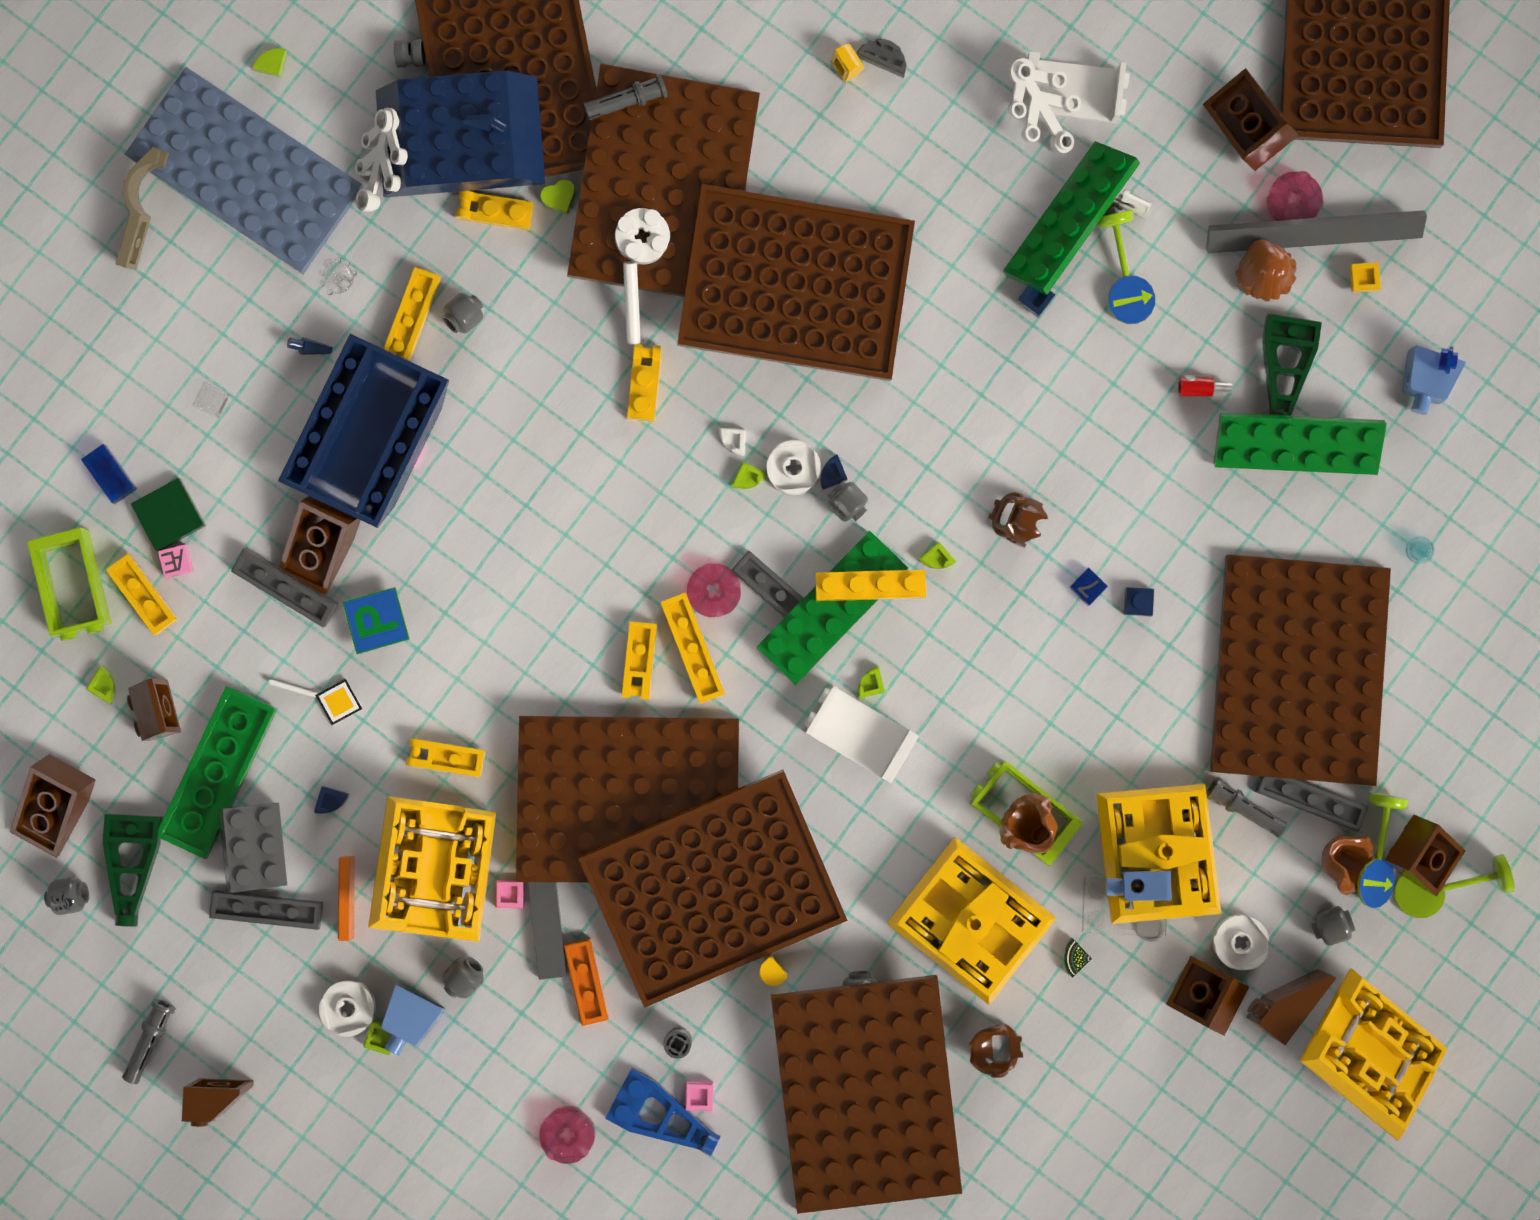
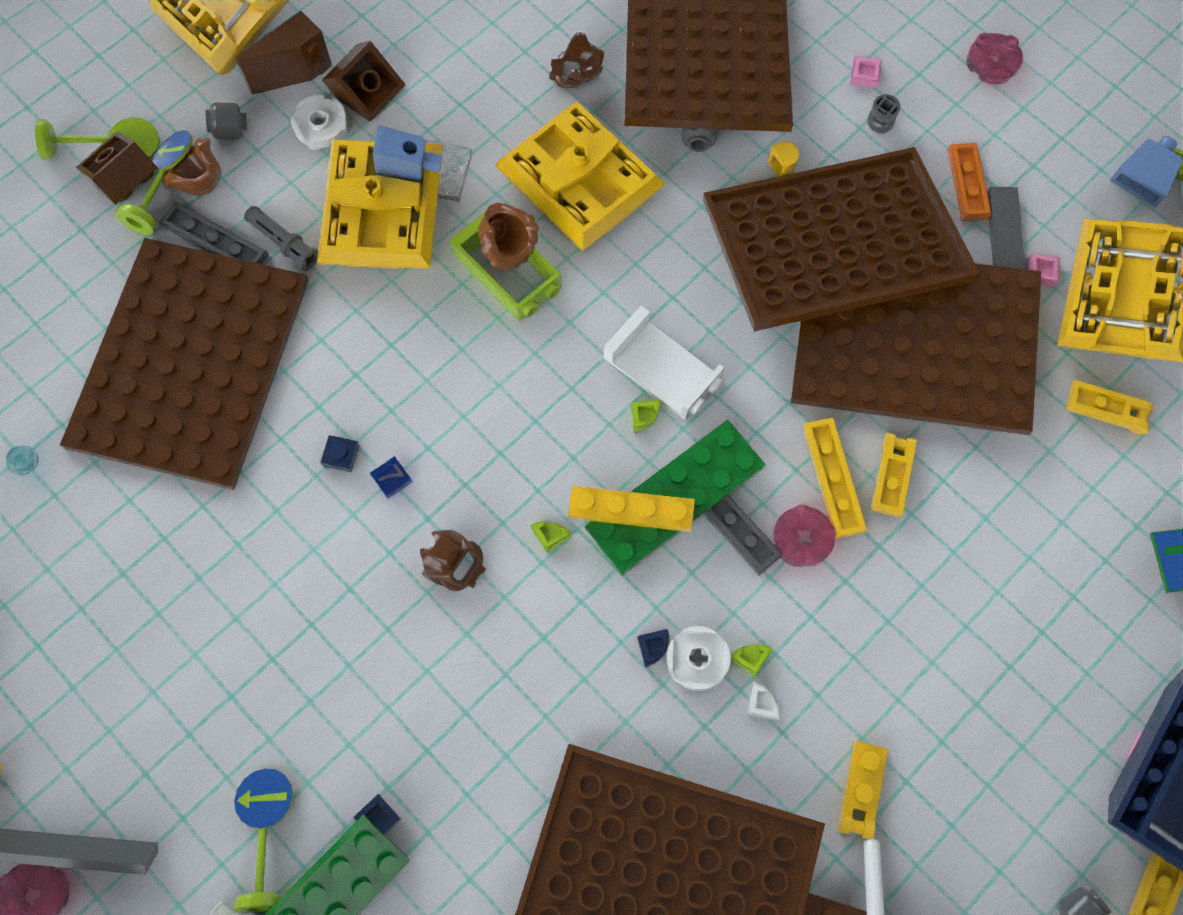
camera: 175 degrees left, 15 degrees down
dark grey head [442,957,484,999] -> none
blue plate [605,1068,721,1156] -> none
dark grey head [828,481,868,522] -> none
dark green tile [1064,938,1092,978] -> none
red piece [1178,375,1232,397] -> none
green plate [1213,412,1387,475] -> none
dark orange hair [1235,239,1297,301] -> none
dark green plate [1262,314,1322,416] -> none

